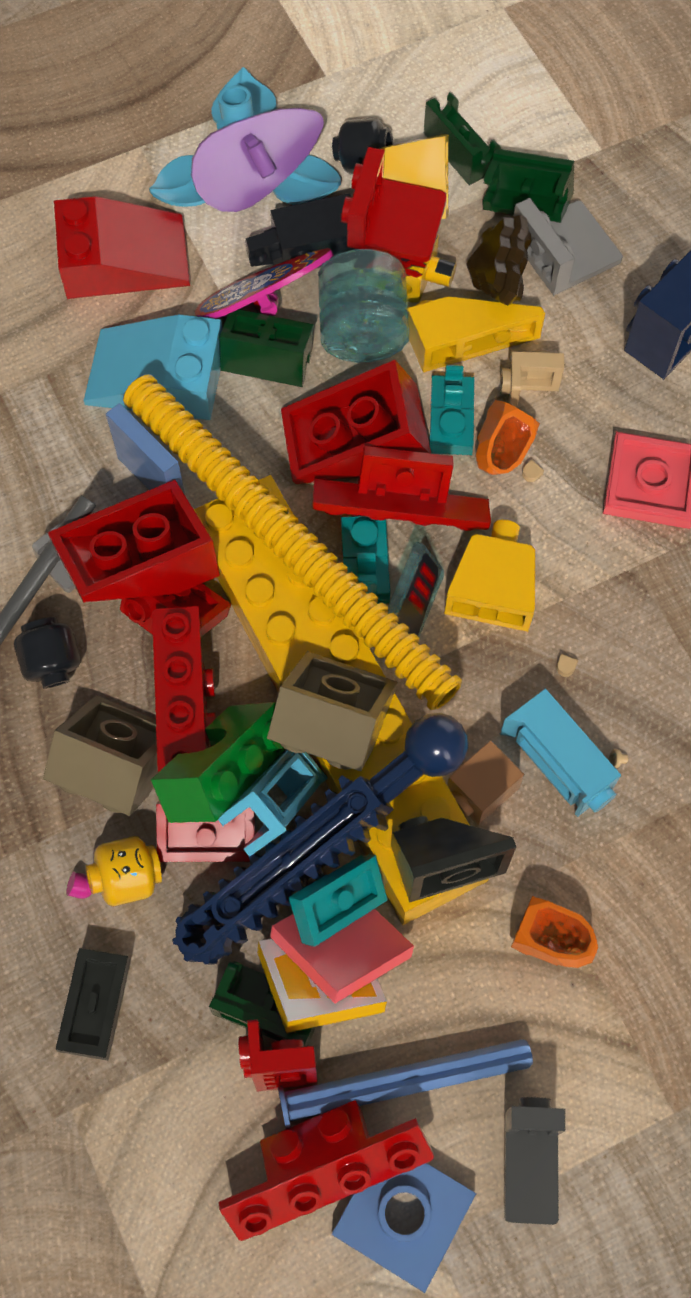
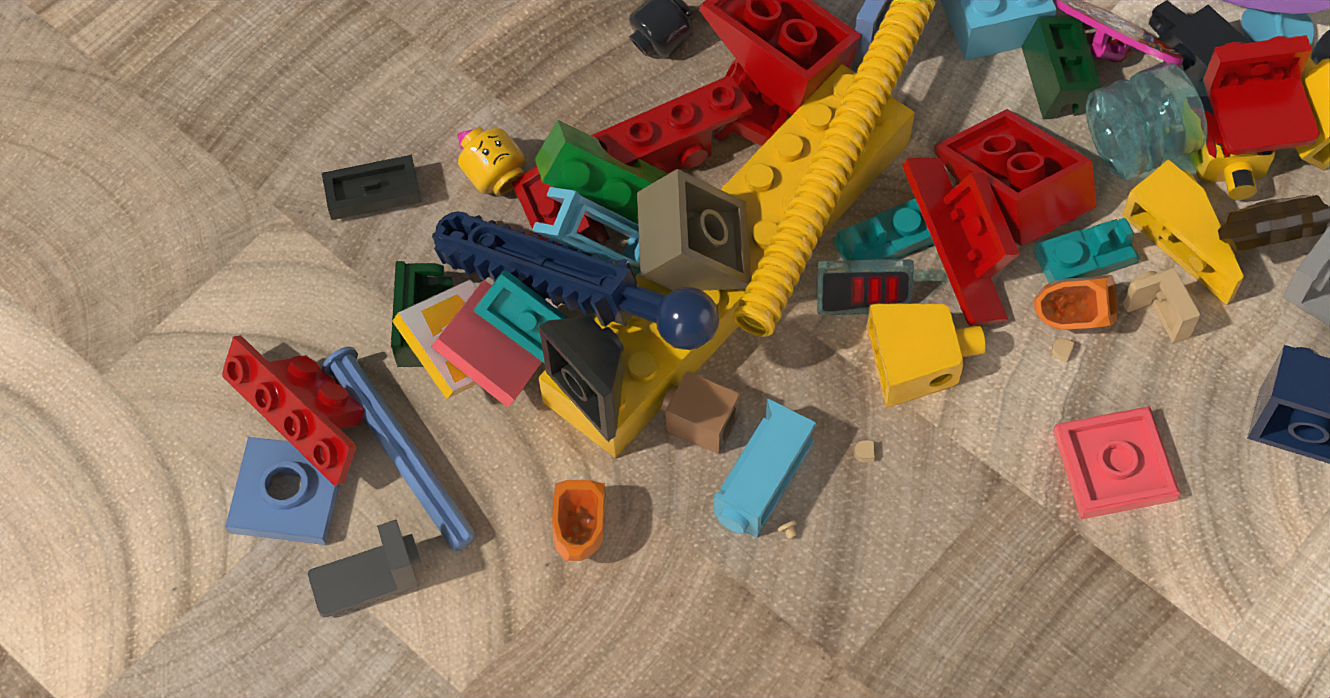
camera: 70 degrees right, 5 degrees down
dark tan slope [43,695,158,816] -> none
red bracket [238,1020,318,1092] -> none

